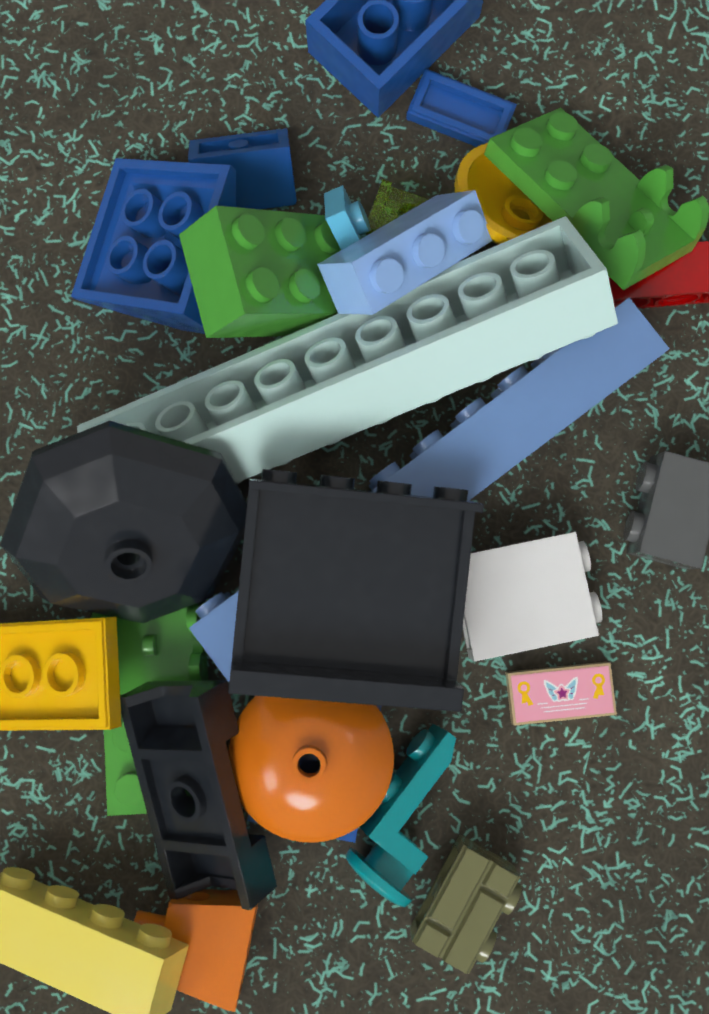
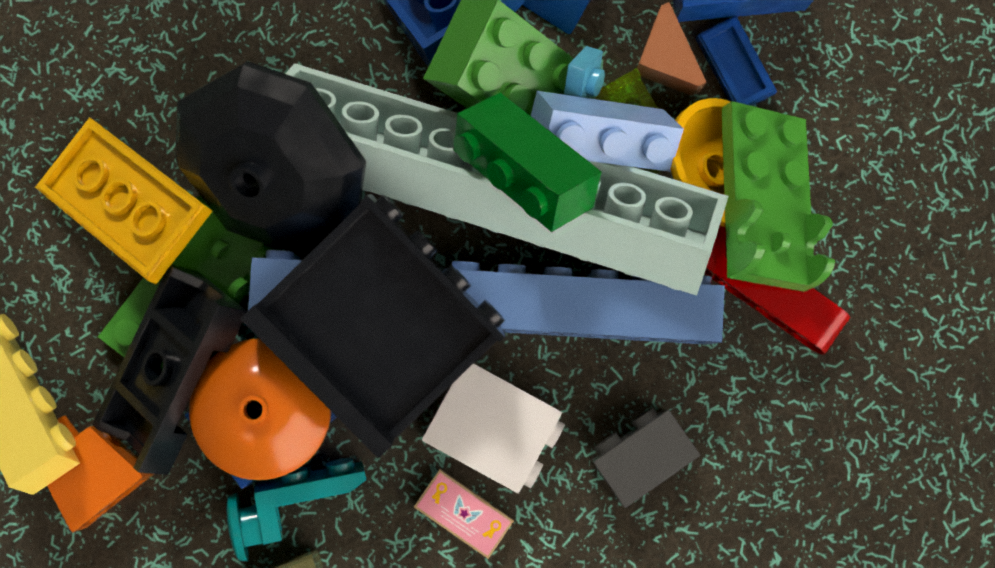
camera: 35 degrees right, 0 degrees up
none -> green brick [453,92,602,232]
none -> nougat slope [634,2,707,96]

